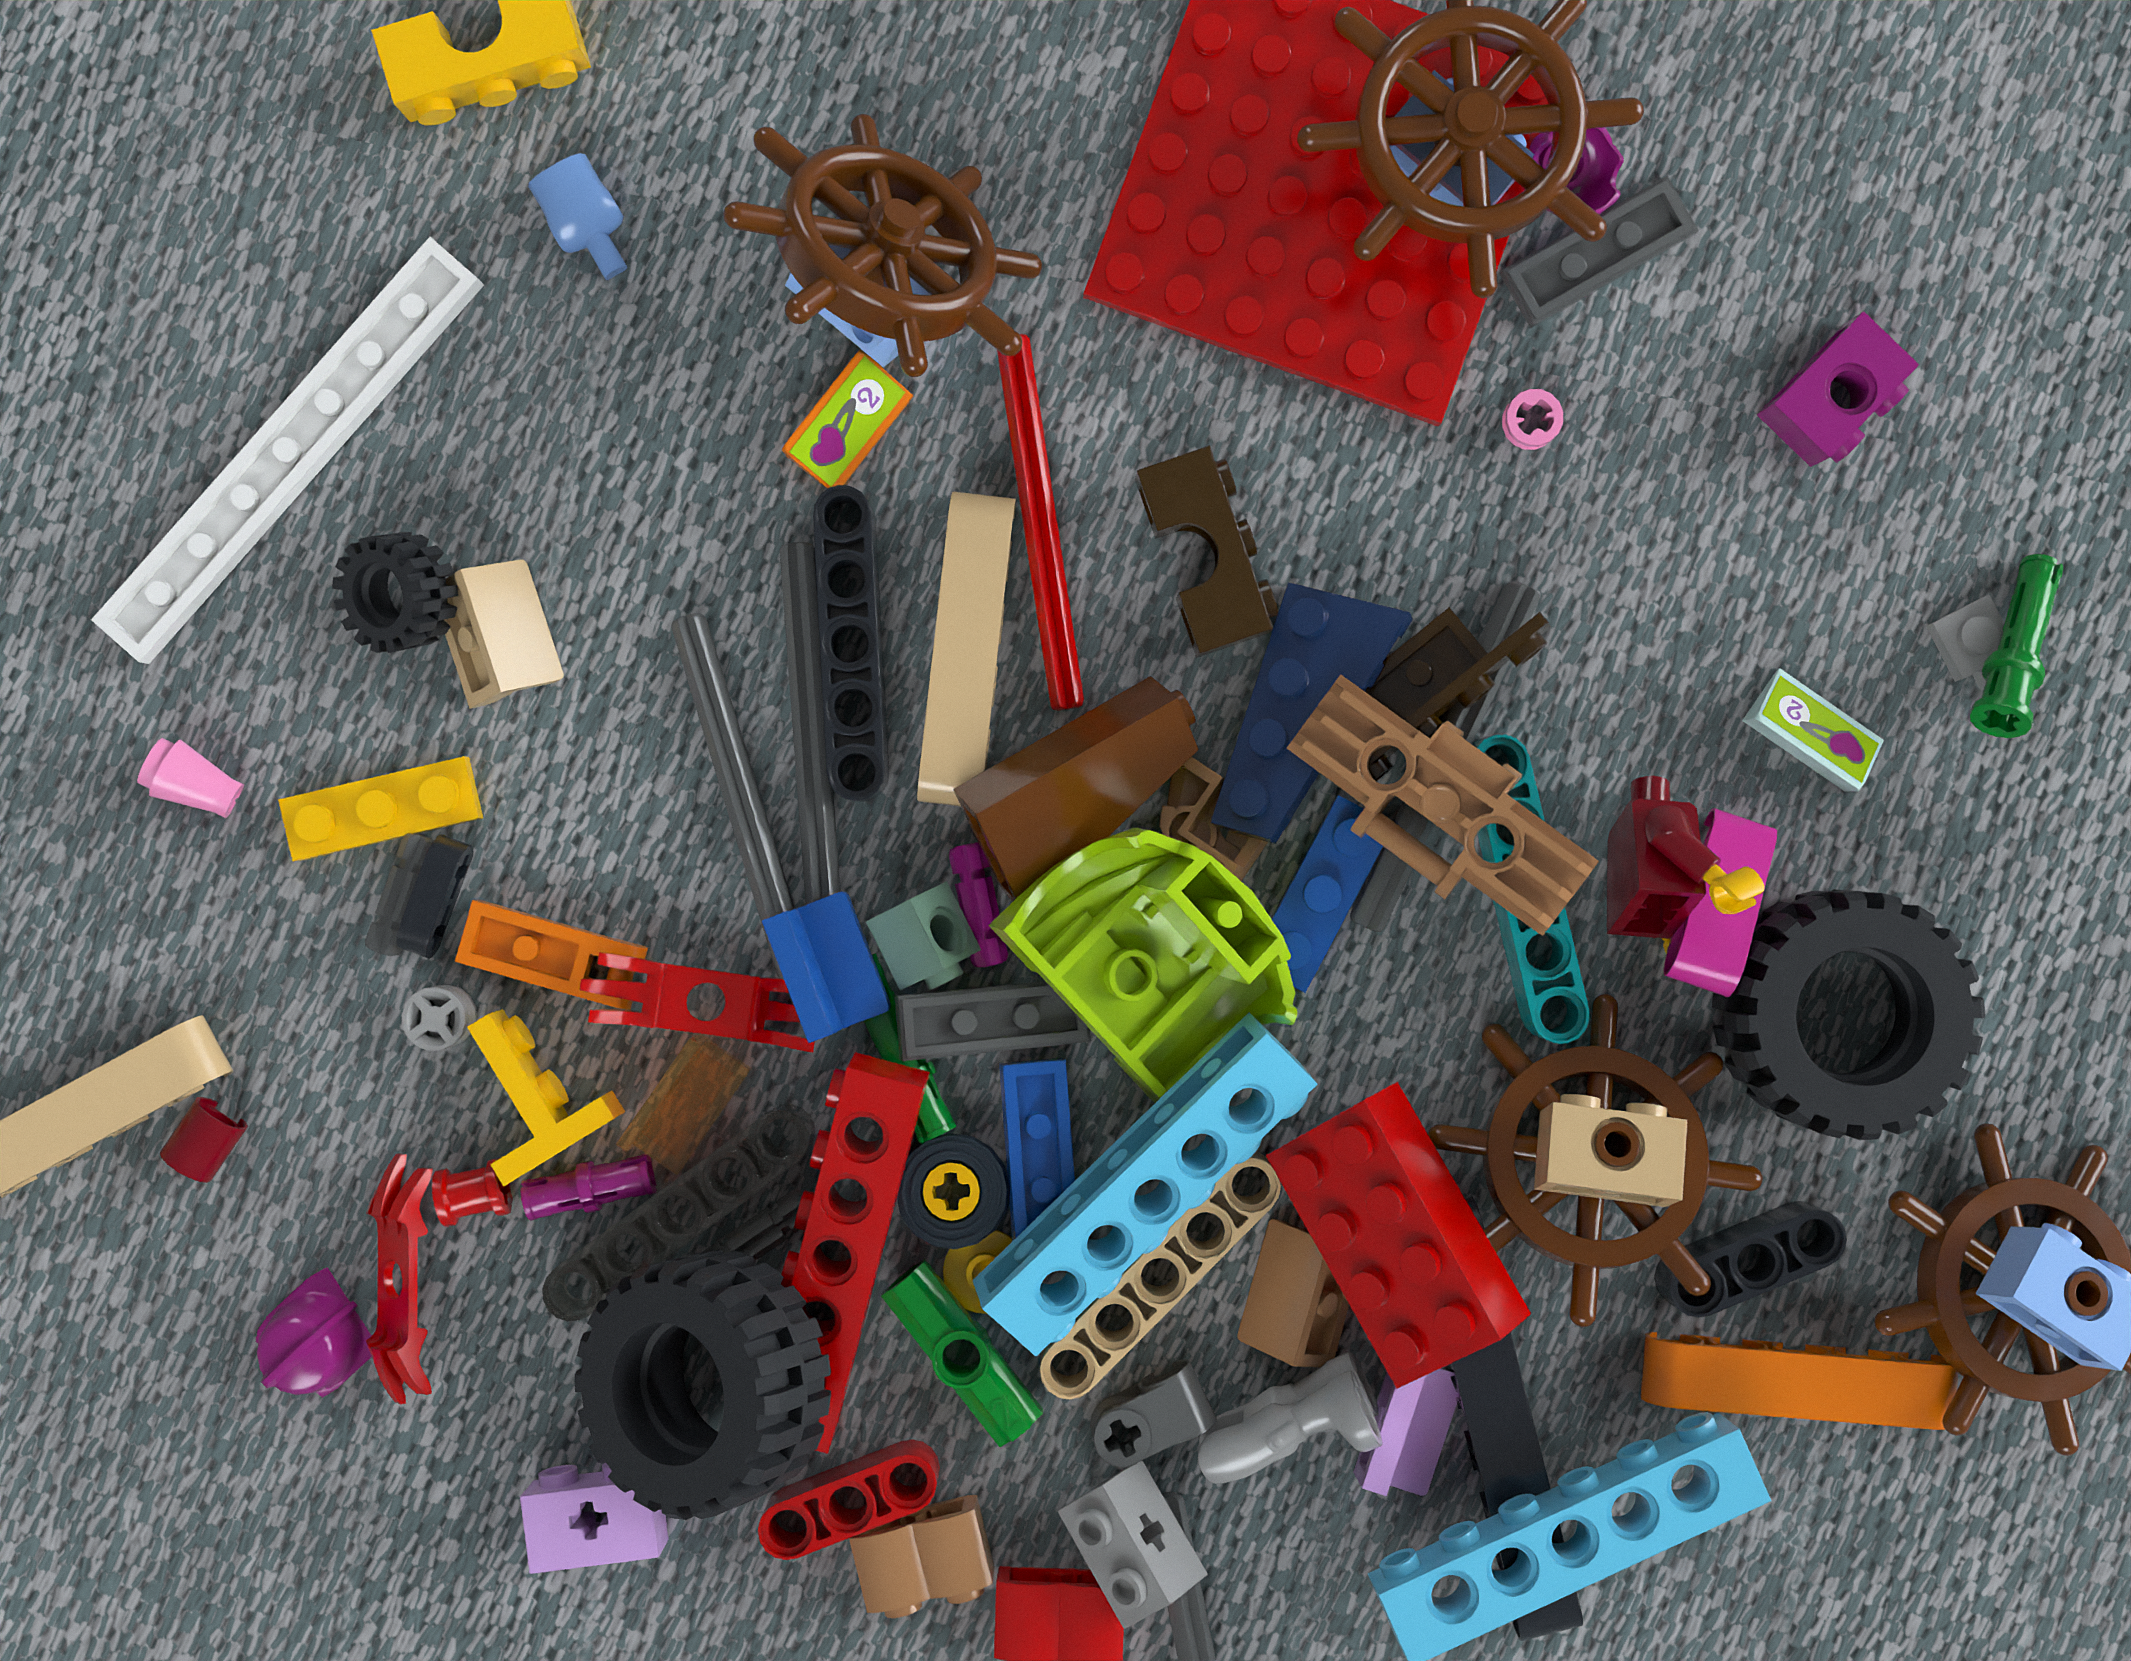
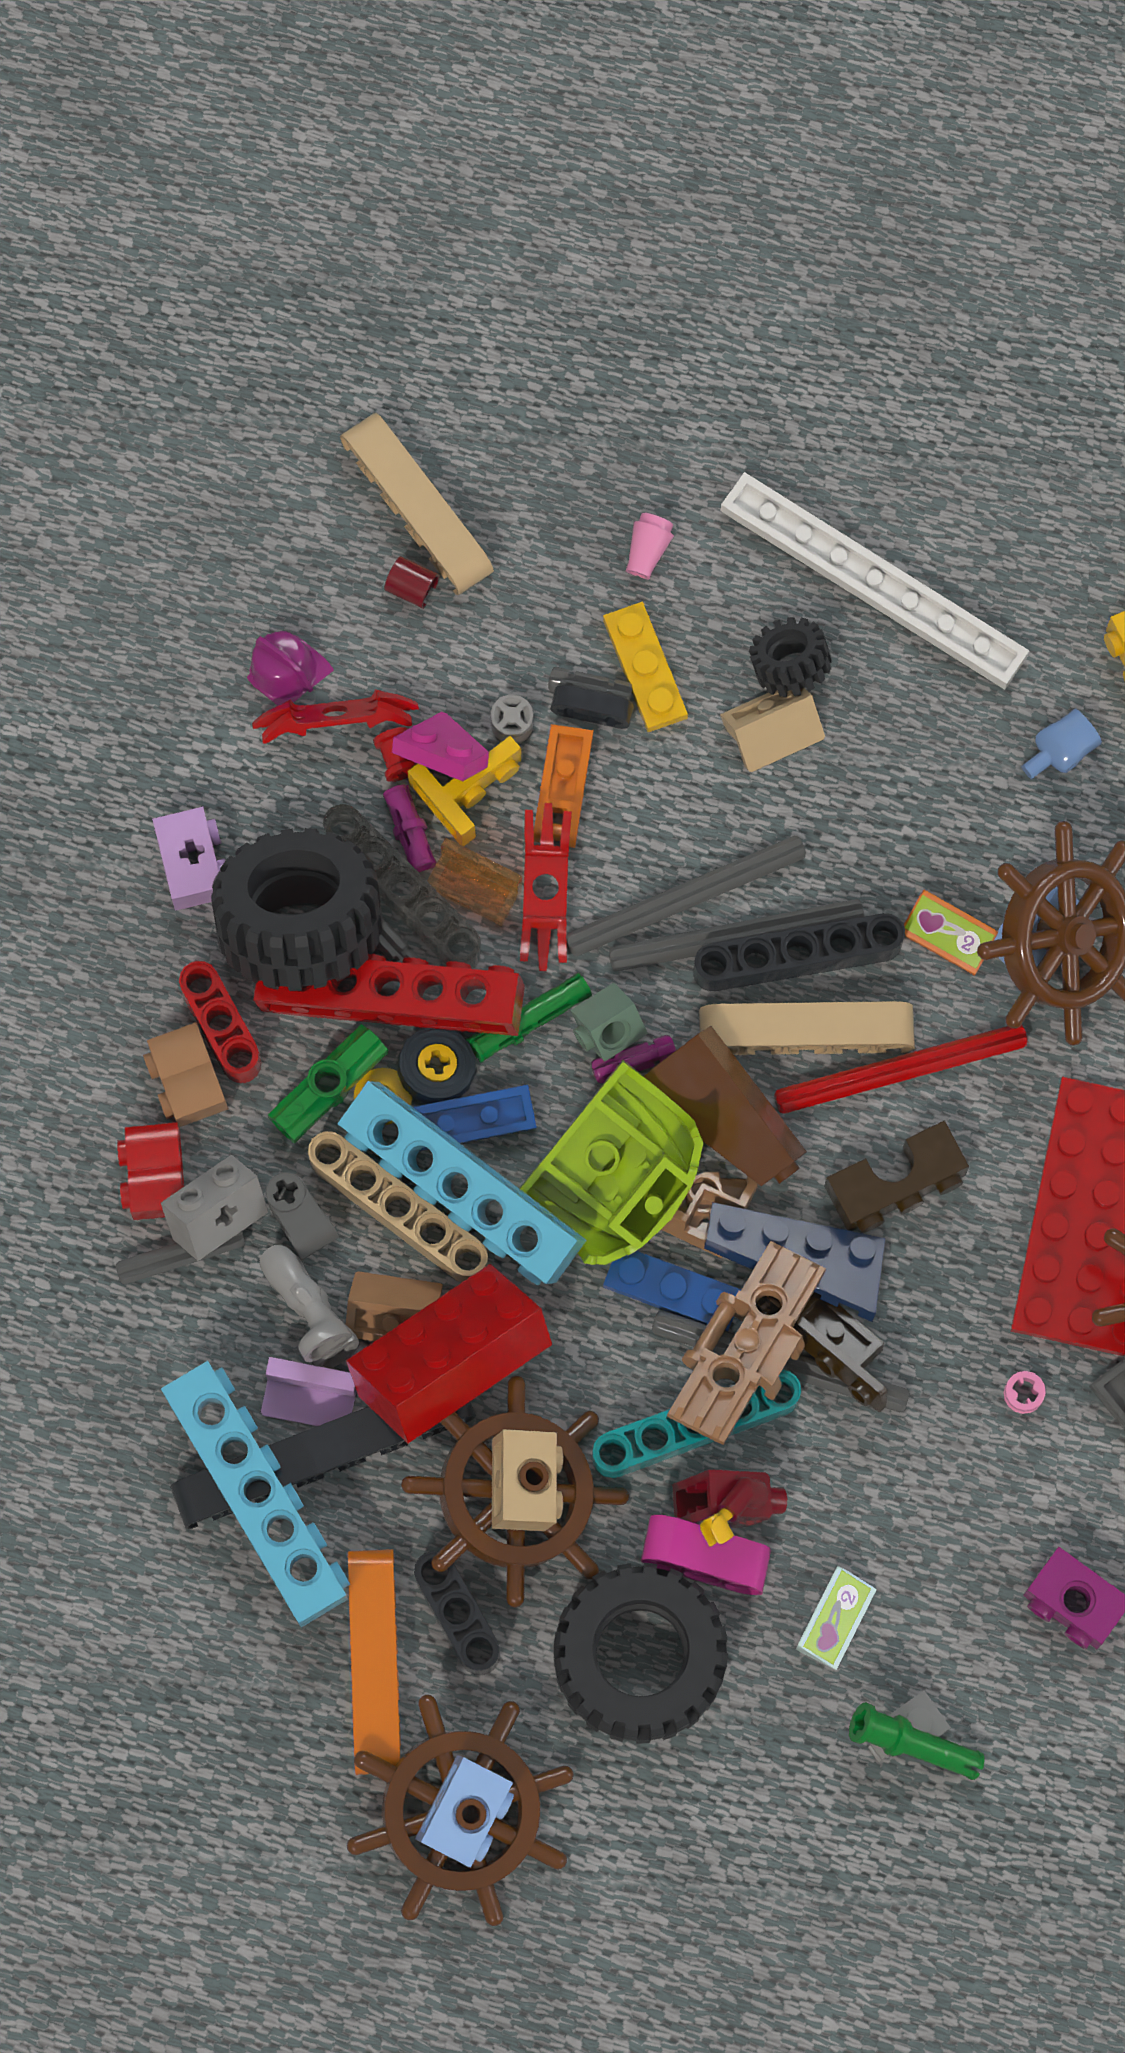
camera: 80 degrees right, 15 degrees down
blue panel [762,891,891,1043] -> none
dark grey tile [894,981,1091,1061] -> none
none -> dark pink wing [392,711,489,781]

